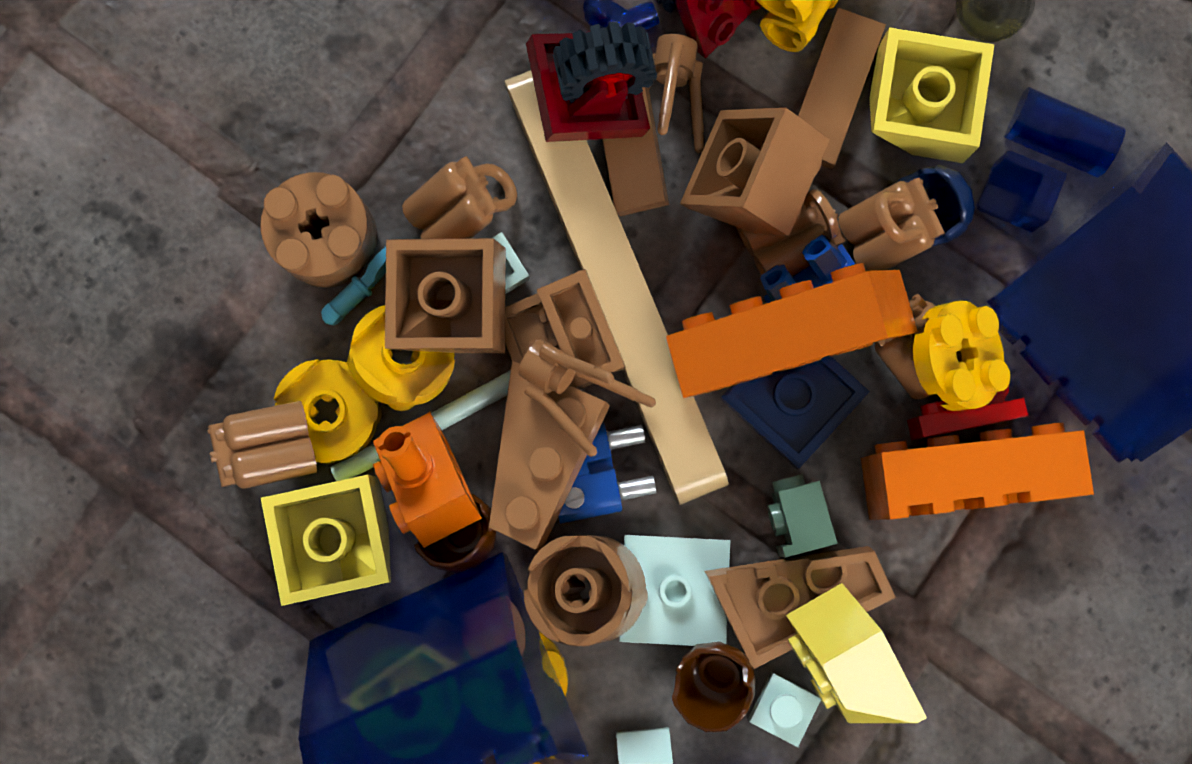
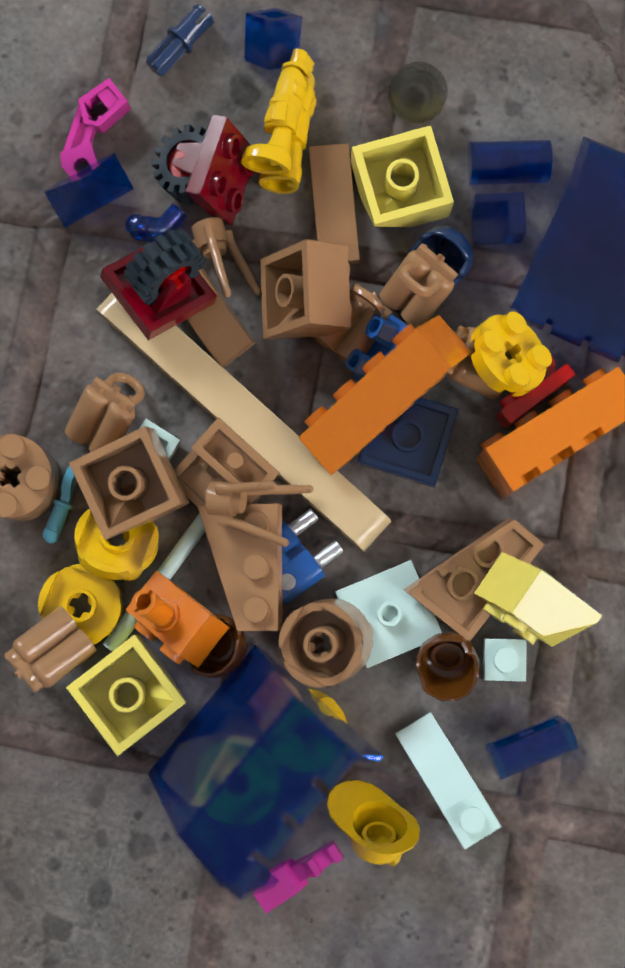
camera: 30 degrees left, 0 degrees up
sand green brick [767,474,838,558] -> none

